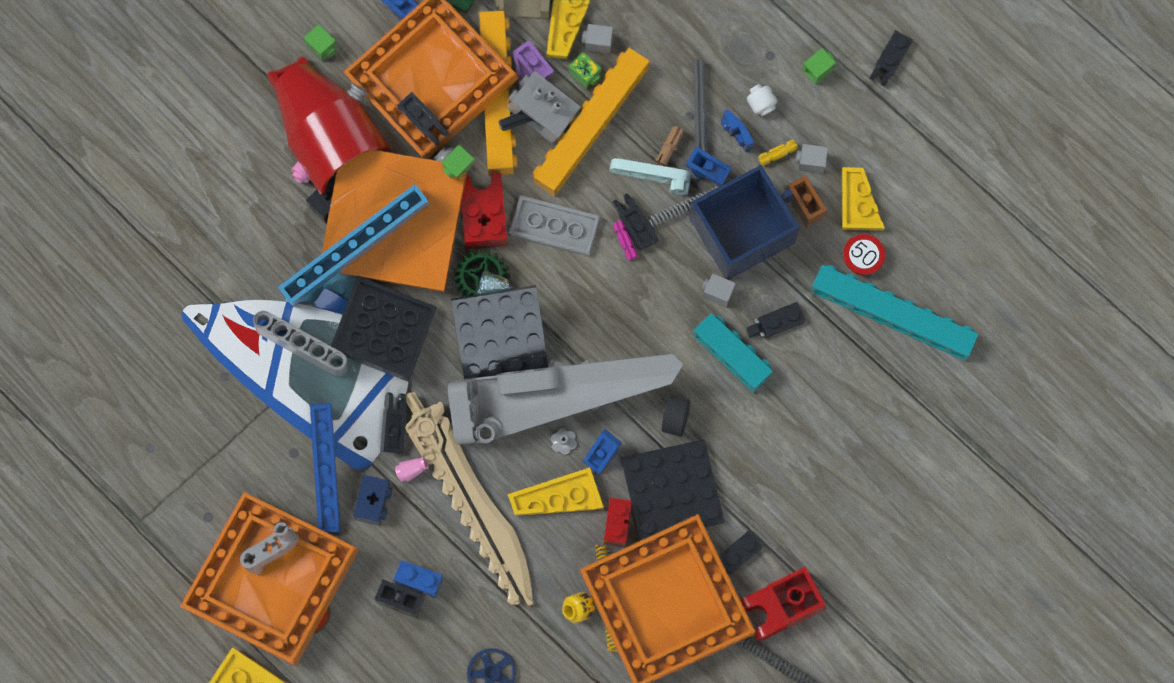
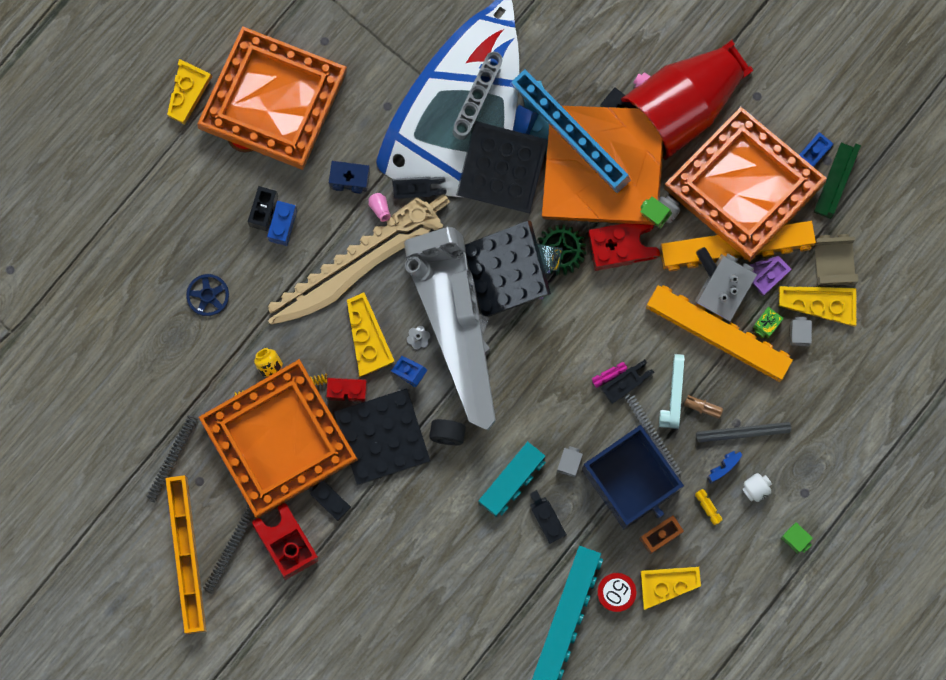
camera: 85 degrees right, 5 degrees up
light grey beam [240,522,299,575] -> none
bright green brick [304,24,337,61] -> none
blue tile [310,403,341,533] -> none
light grey bush [347,83,368,102] -> none
black hinge [396,92,450,146] -> none
light grey tile [508,195,601,257] -> none
blue slope [685,147,732,187] -> none
light grey brick [796,144,828,174] -> none
black hinge [869,30,913,87] -> none

